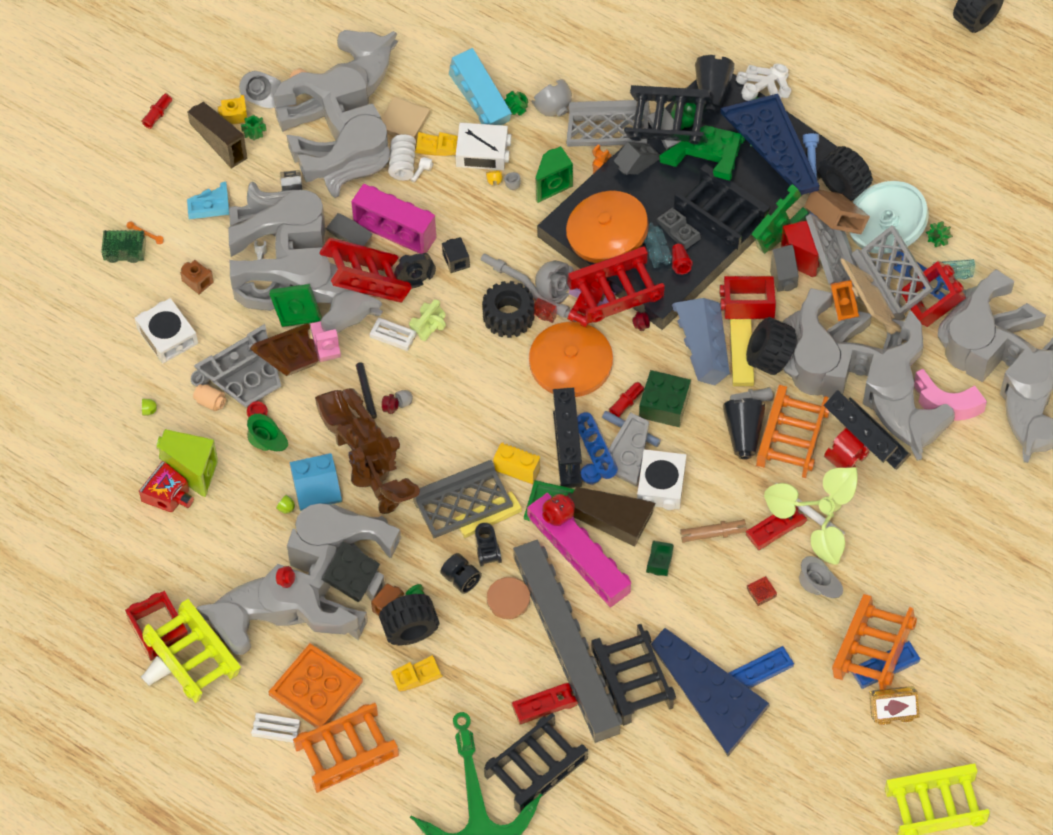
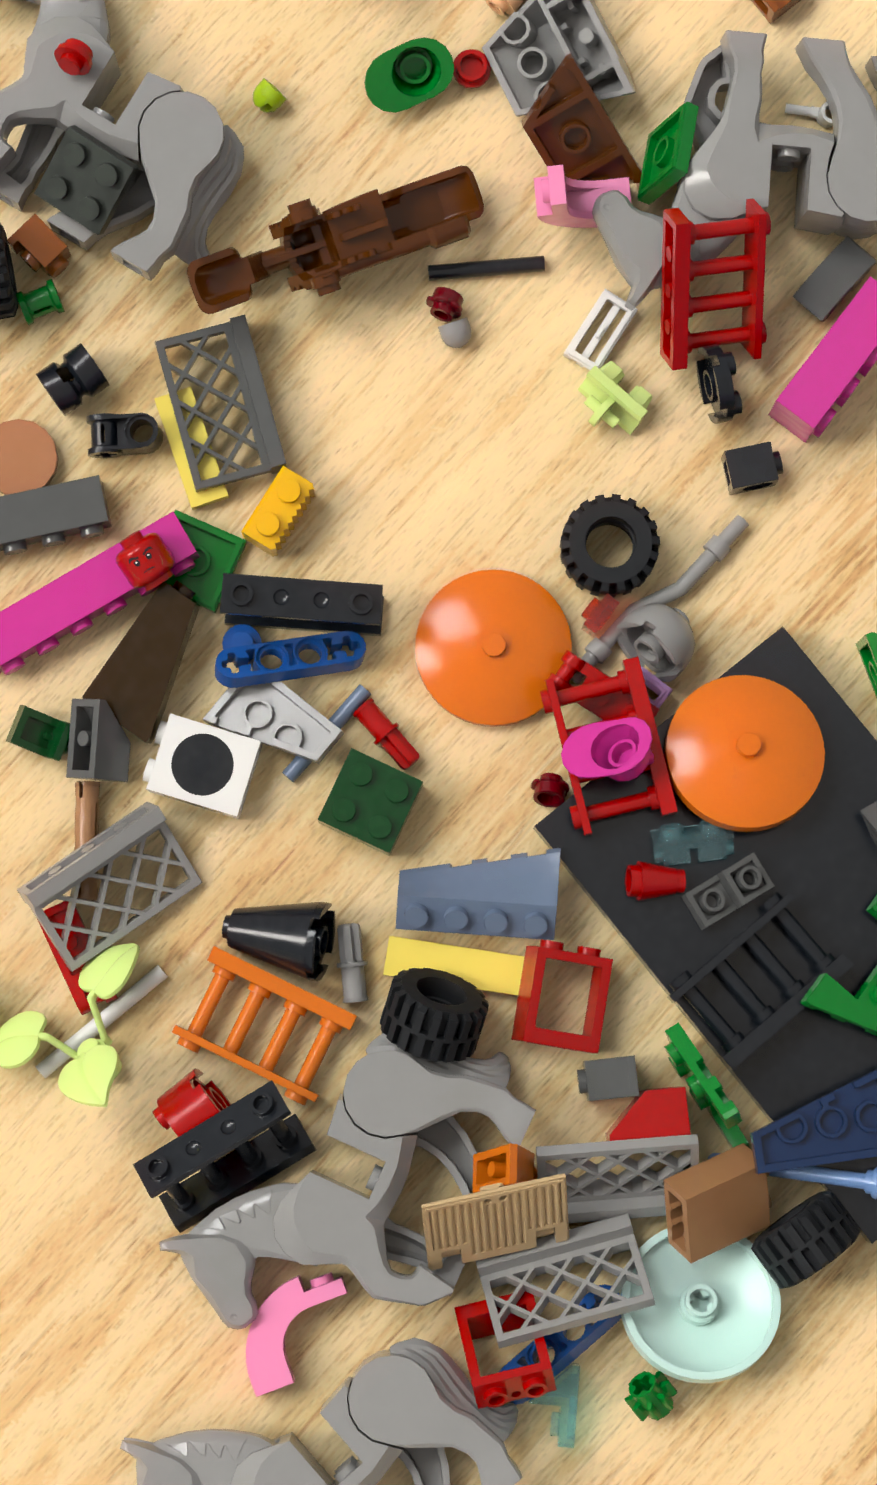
camera: 95 degrees right, 25 degrees up
dark azure slope [290,453,342,511] -> none
none -> light grey fence [17,802,202,972]
none -> dark grey slope [66,699,131,782]
none -> dark pink piece [561,717,654,781]

